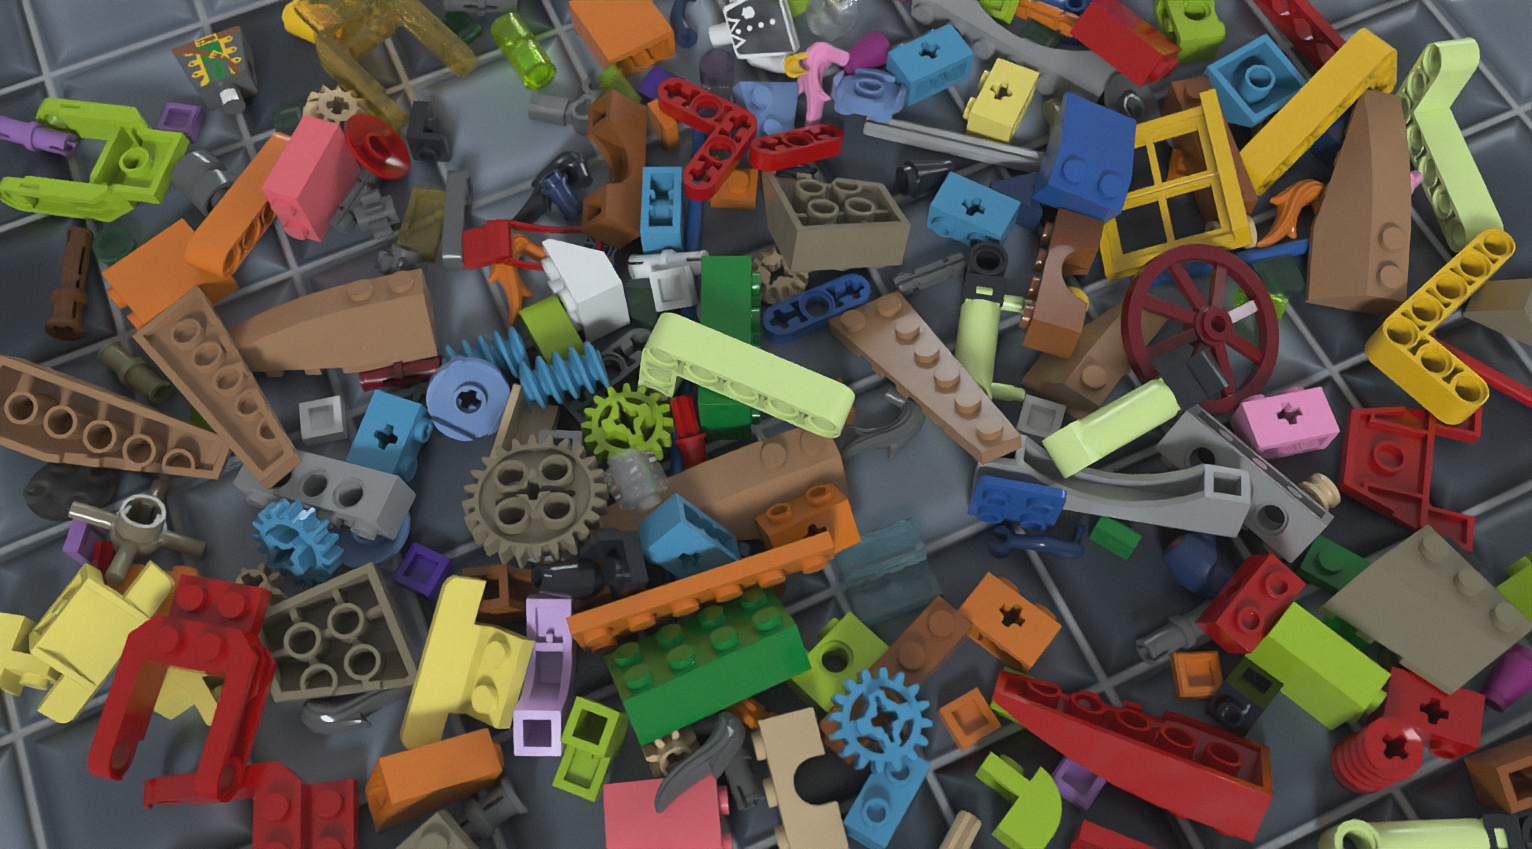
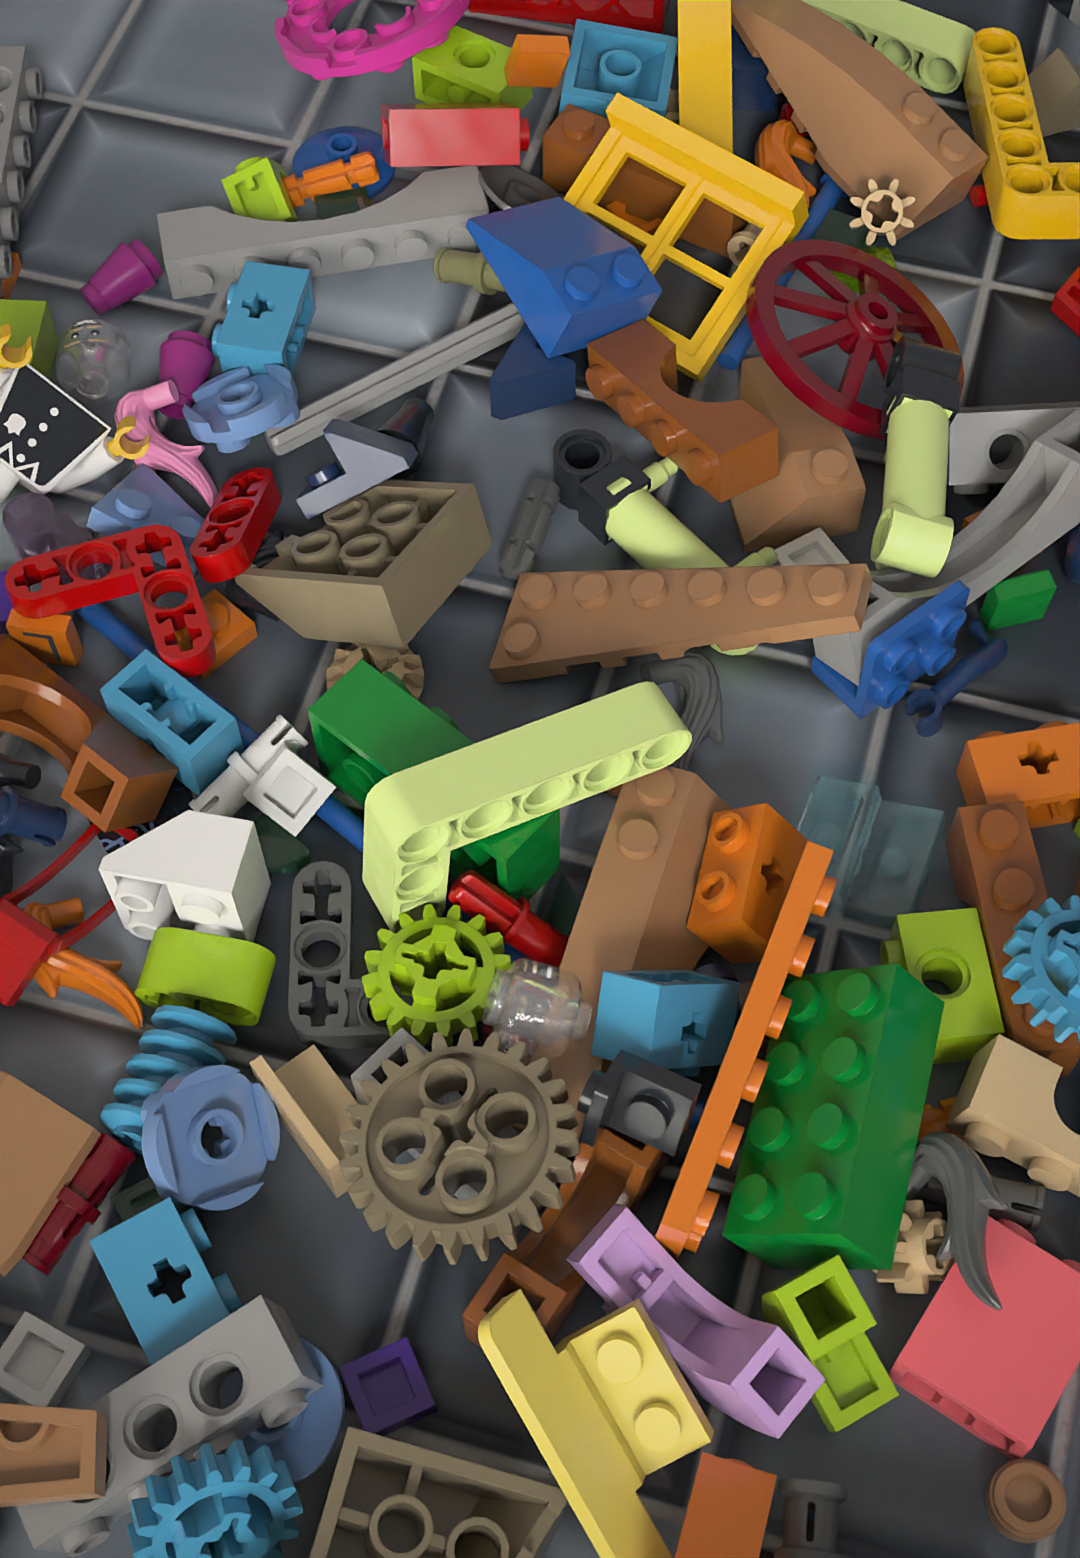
camera: 50 degrees left, 5 degrees down
dark azure piece [519,341,610,413] -> none
black cone [531,557,603,601] -> none
blue beam [763,274,870,344] -> none
dark azure brick [926,171,1021,249] -> none
light yellow brick [963,58,1040,145] -> none
bright pink brick [1229,386,1340,461] -> none
none -> slope [296,419,418,520]
none -> orange tile [504,34,571,88]
none -> tan gear [849,179,916,247]

